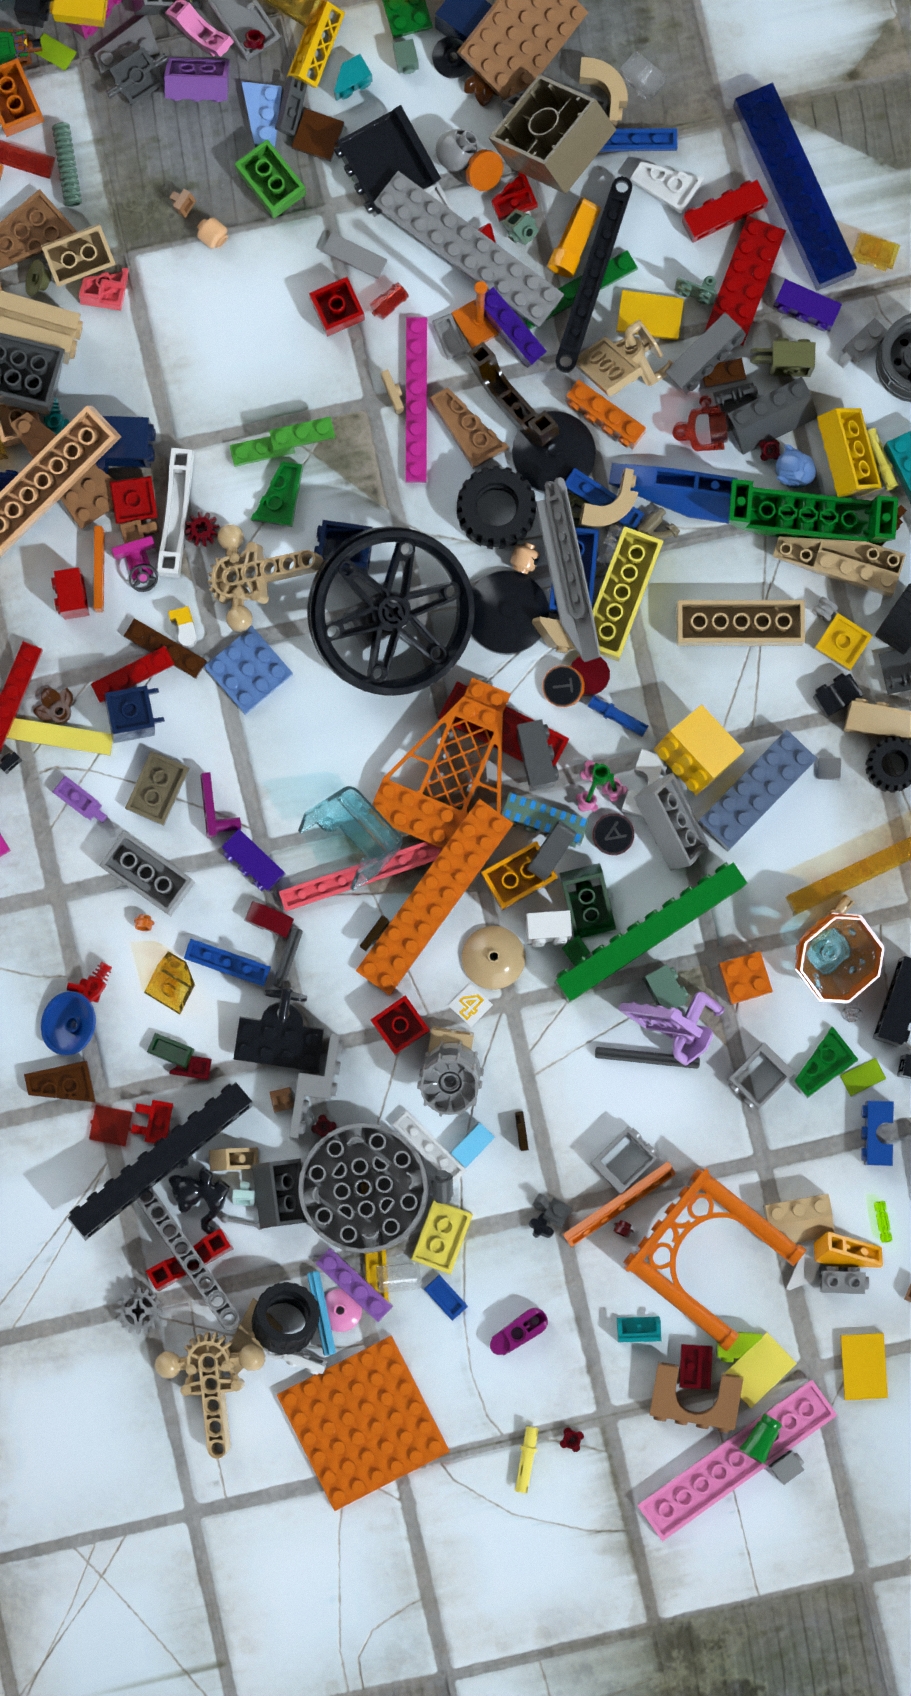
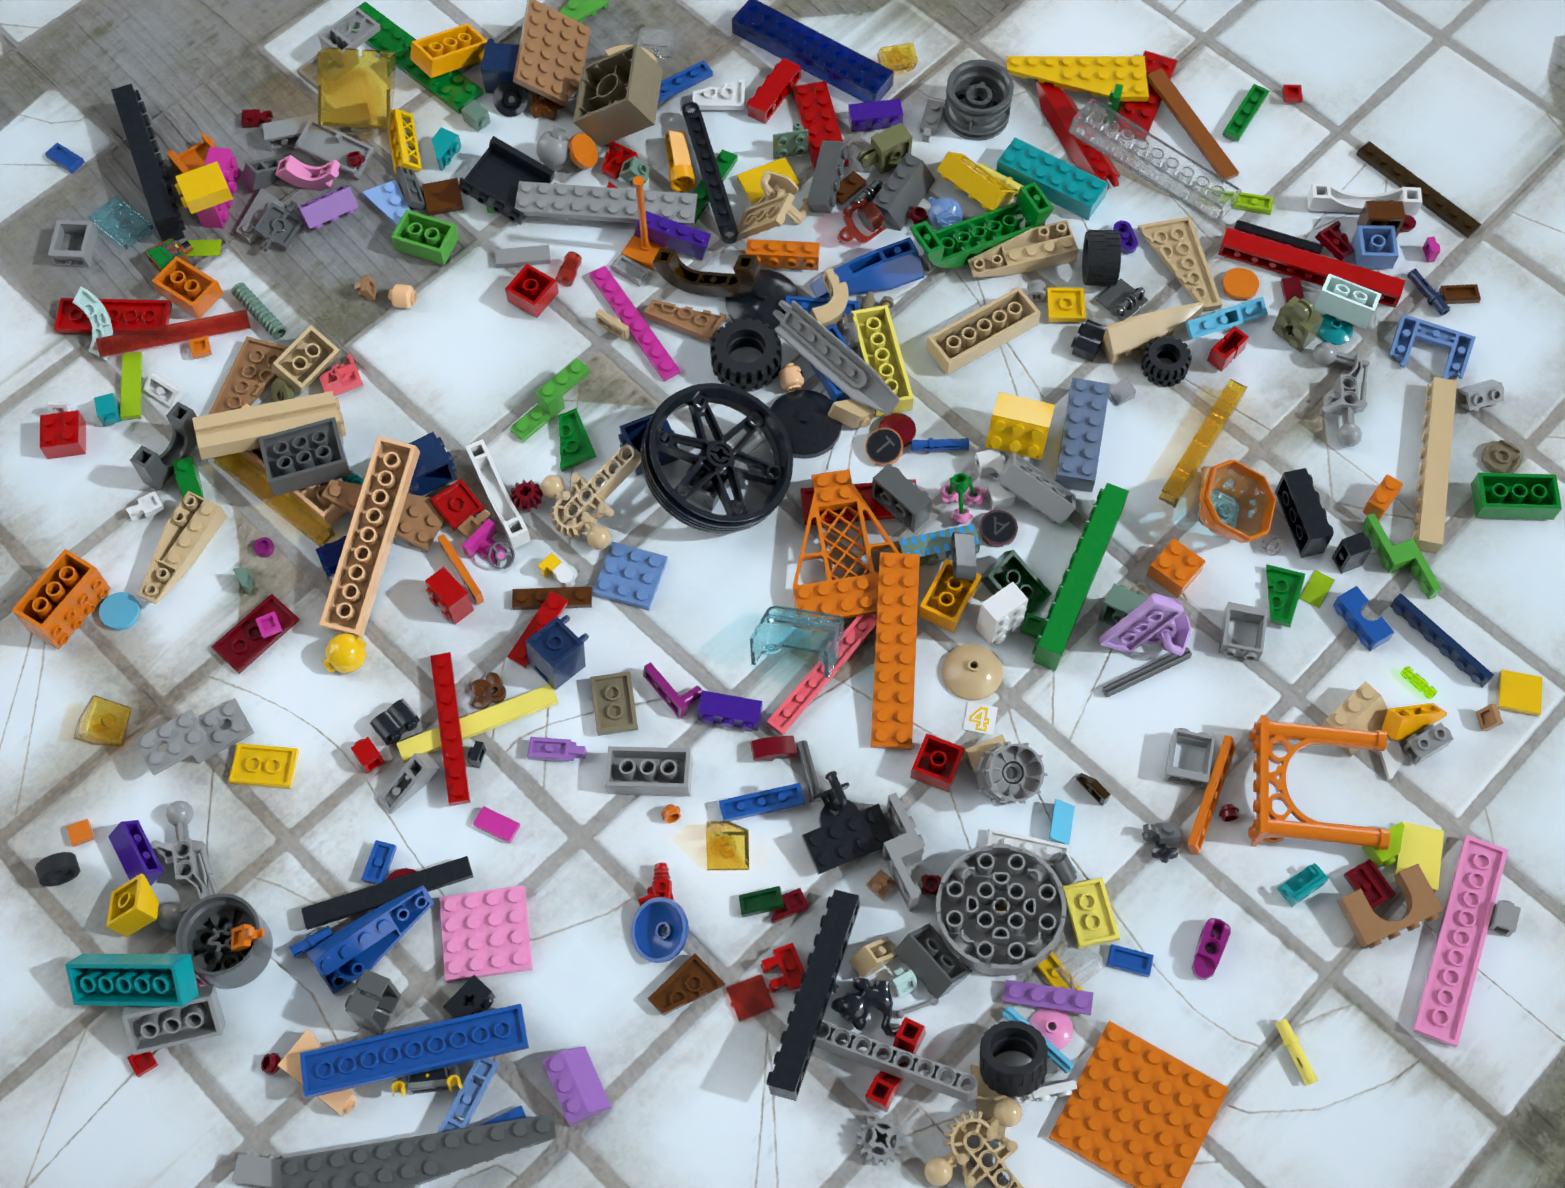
camera: 30 degrees left, 20 degrees down
dark brown tile [360,915,389,951] -> none
dark red plate [560,1427,584,1452] -> none
green plant [739,1414,782,1465] -> none
yellow tile [840,1333,888,1400] -> none

